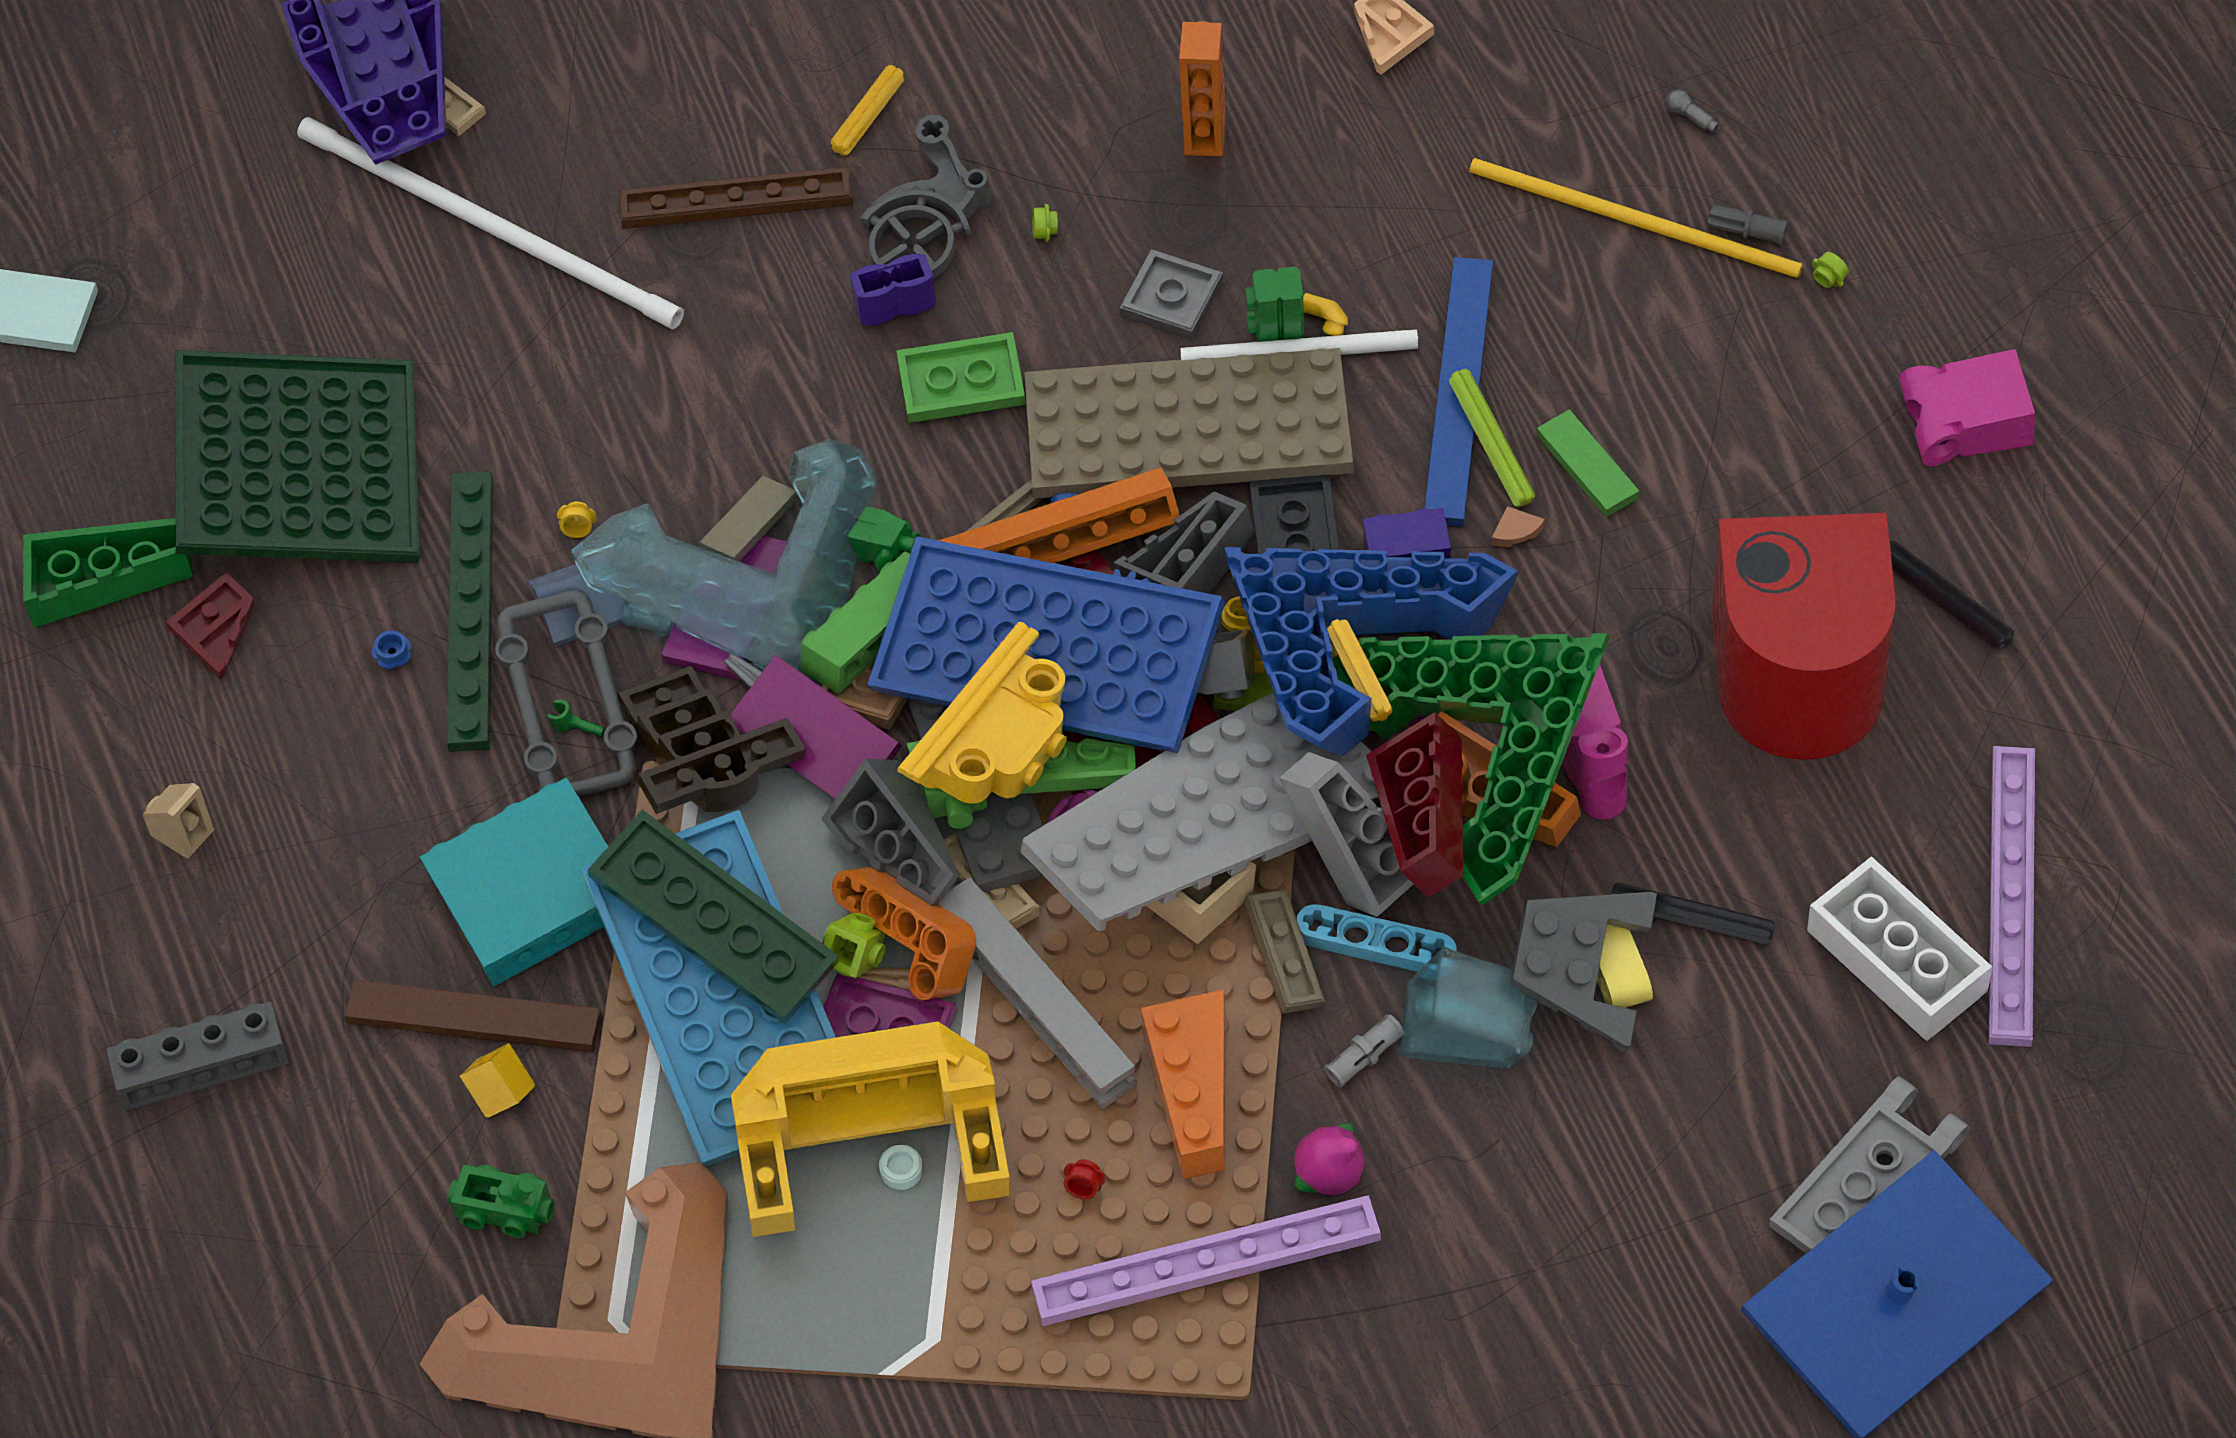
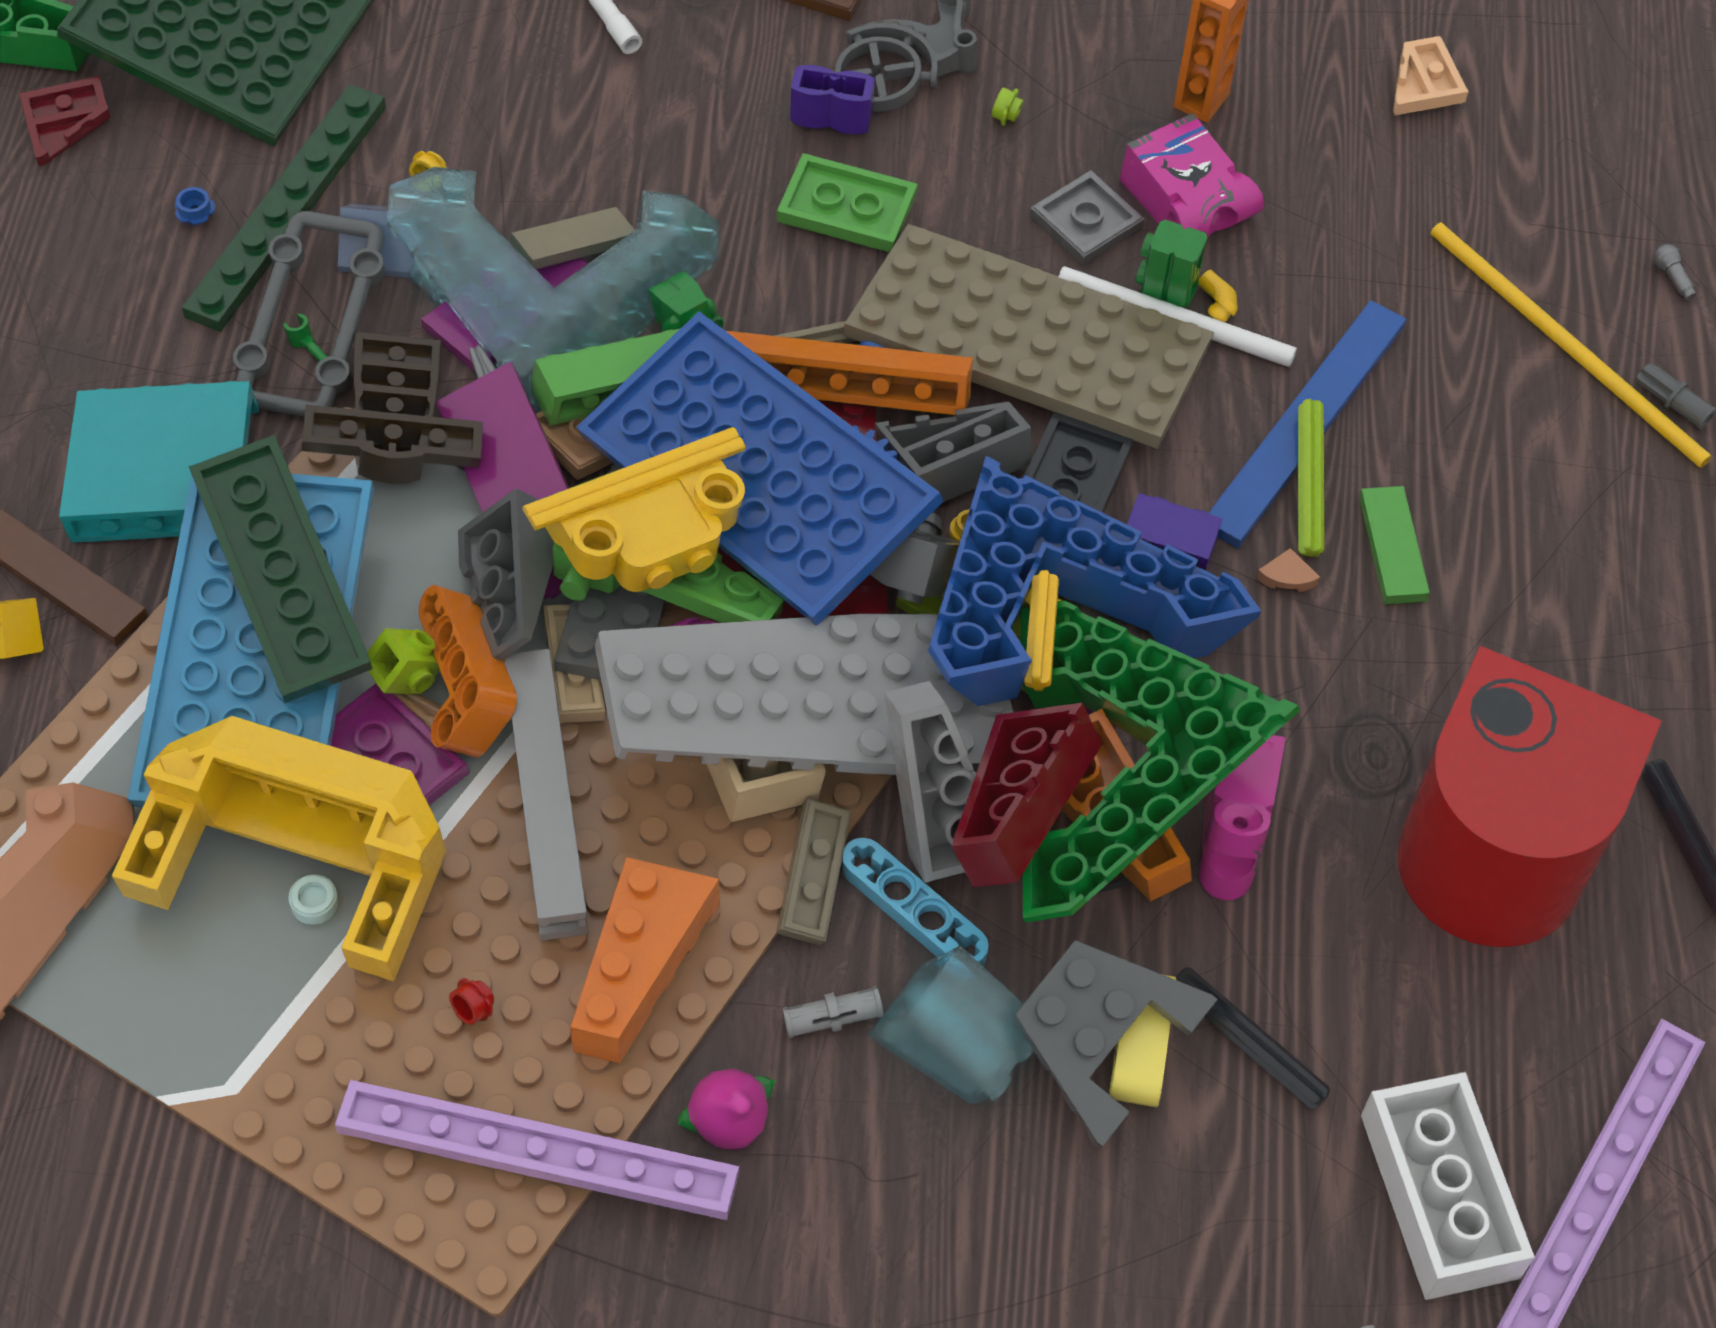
camera: 20 degrees right, 0 degrees up
none -> dark pink piece [1119,113,1264,237]

